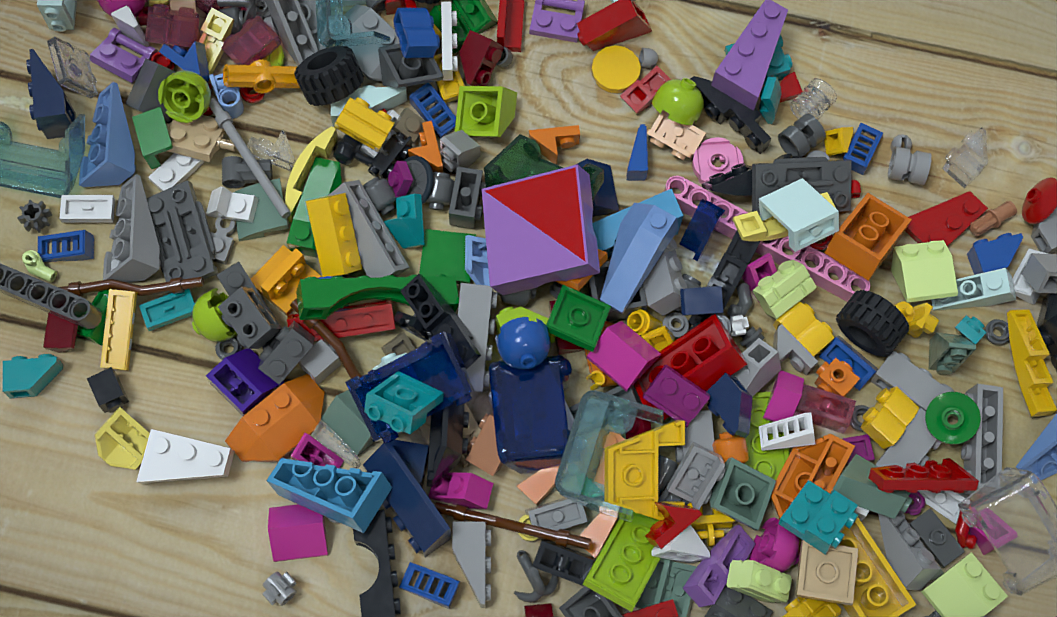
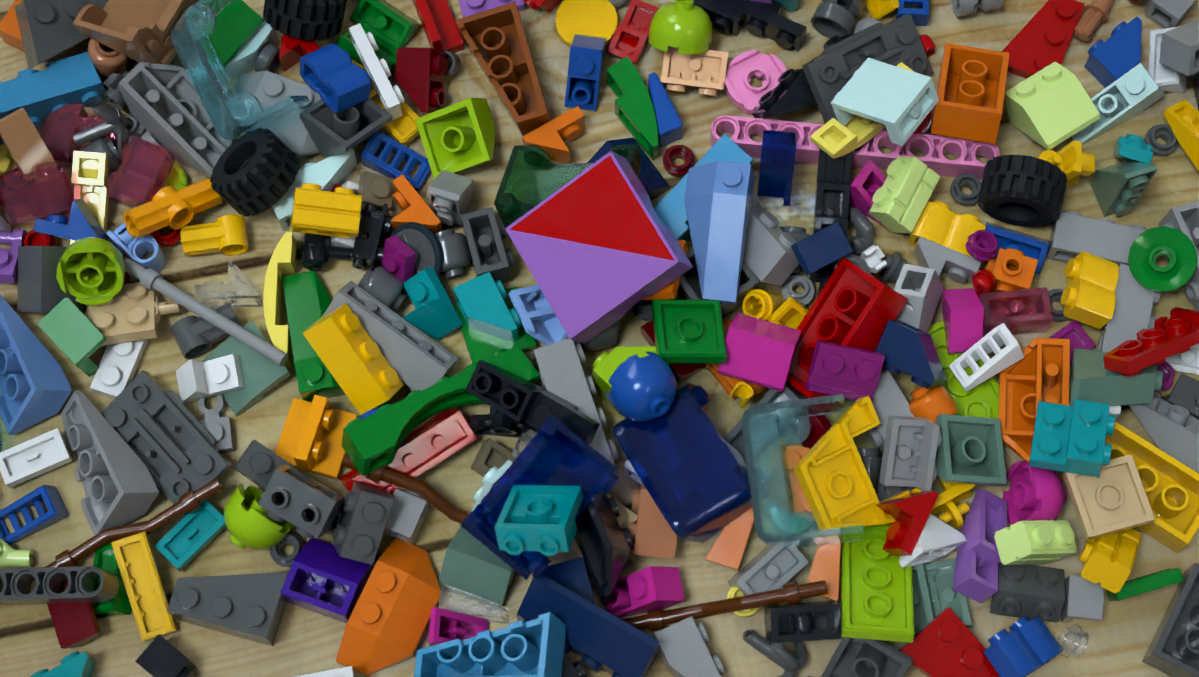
camera: 20 degrees left, 0 degrees up
none -> dark grey wedge [167,572,288,647]
none -> yellow piece [180,214,248,257]
none -> teal slope [453,272,522,342]
none -> dark orange wedge [454,2,551,136]
none -> blue slope [564,34,606,111]
none -> green slope [606,56,658,161]
none -> dark red plate [663,145,695,177]
none -> dark grey plate [950,174,981,206]
none -> magenta plate [965,230,998,261]
none -> red arm [971,269,996,303]

